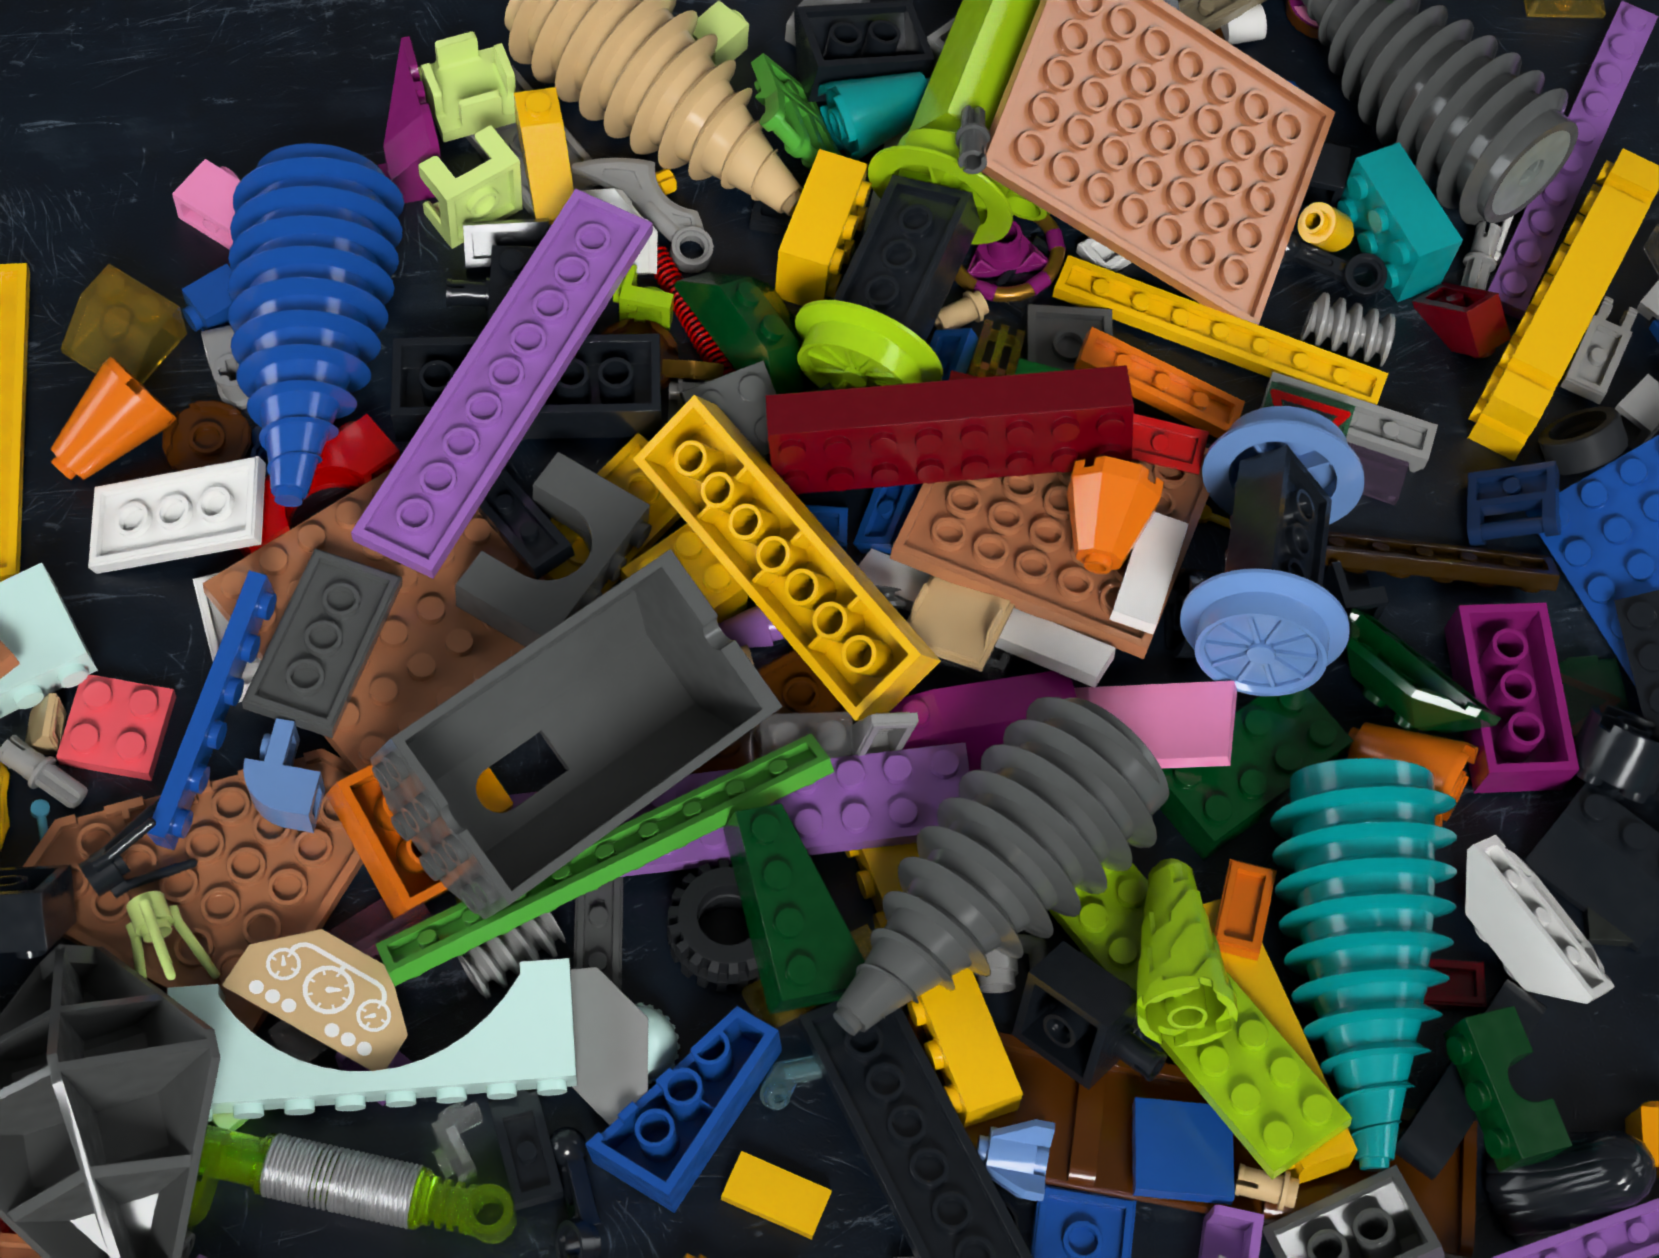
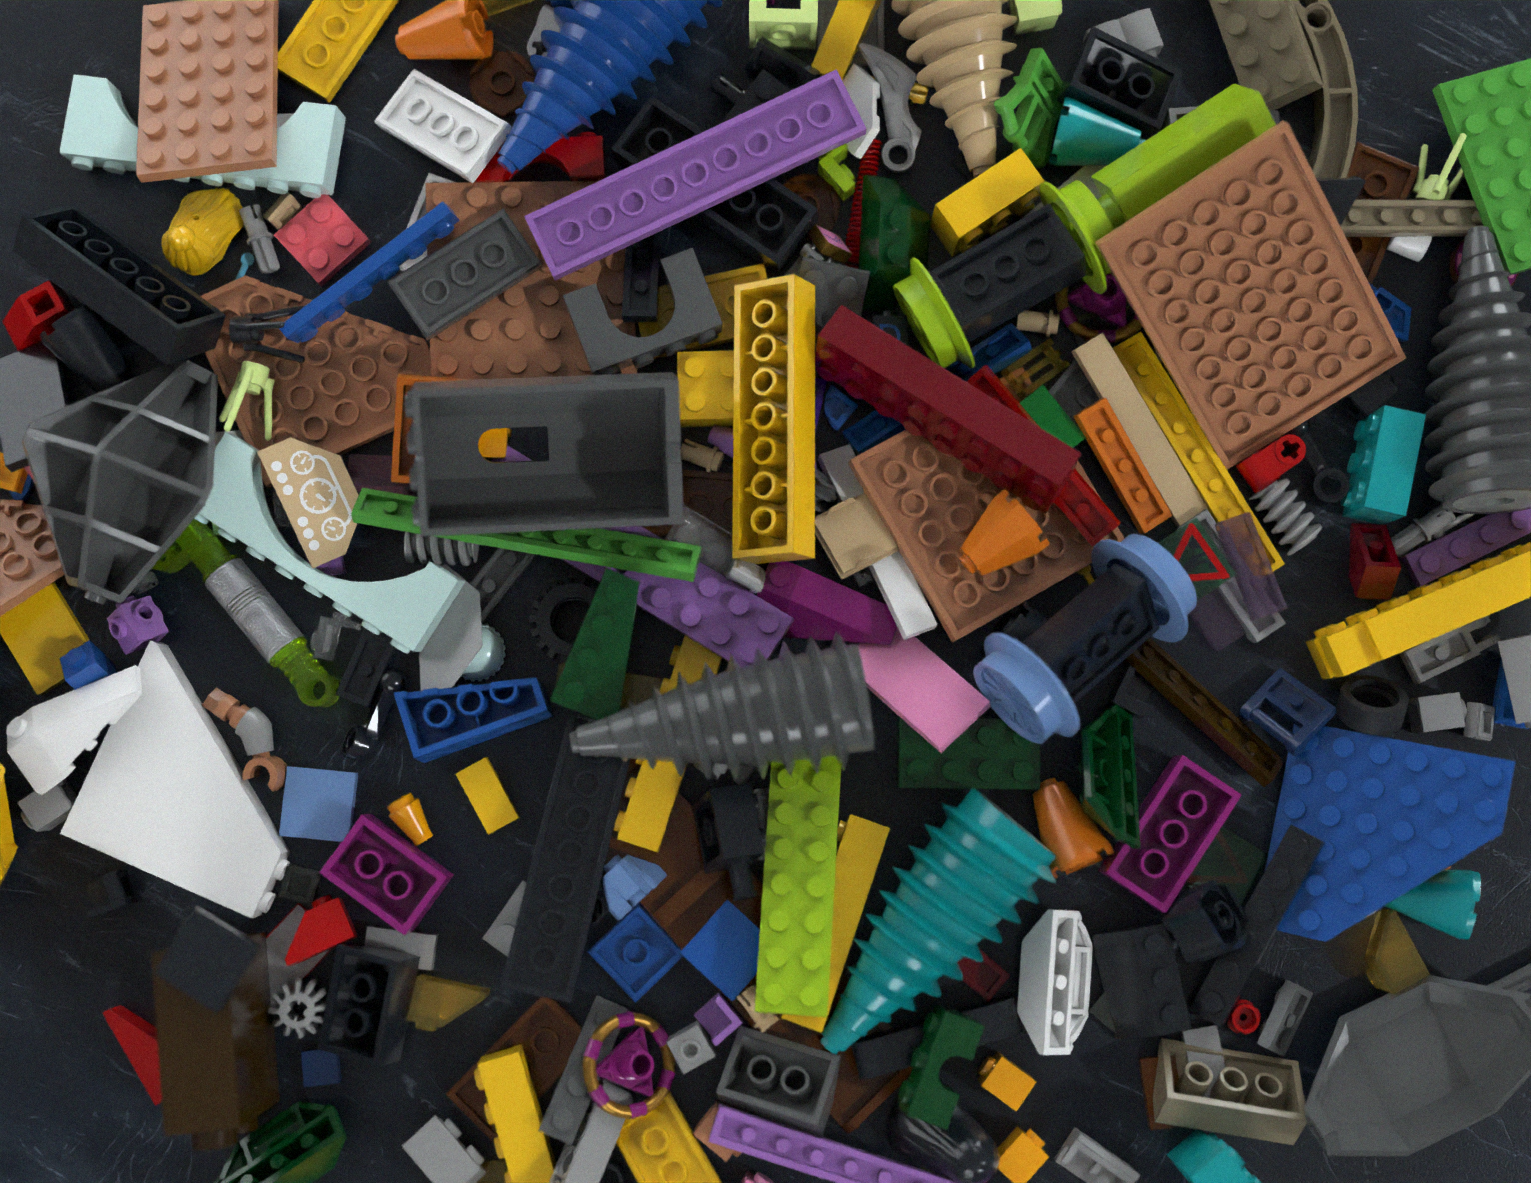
camera: 45 degrees right, 20 degrees up
medium blue brick [243,718,325,833] -> none
clear light blue arm [760,1055,822,1110] -> none
dark grey axle [955,105,990,174] -> none
white tile [1109,512,1189,634] -> none
lime cone [1136,858,1238,1047] -> none
orange tile [1214,859,1277,961] -> none
yellow brick [1298,202,1354,252] -> none
none -> light orange brick [977,1051,1037,1111]
none -> tan tile [1071,332,1208,526]
none -> tile [1215,512,1288,621]
none -> red piece [1235,434,1306,494]

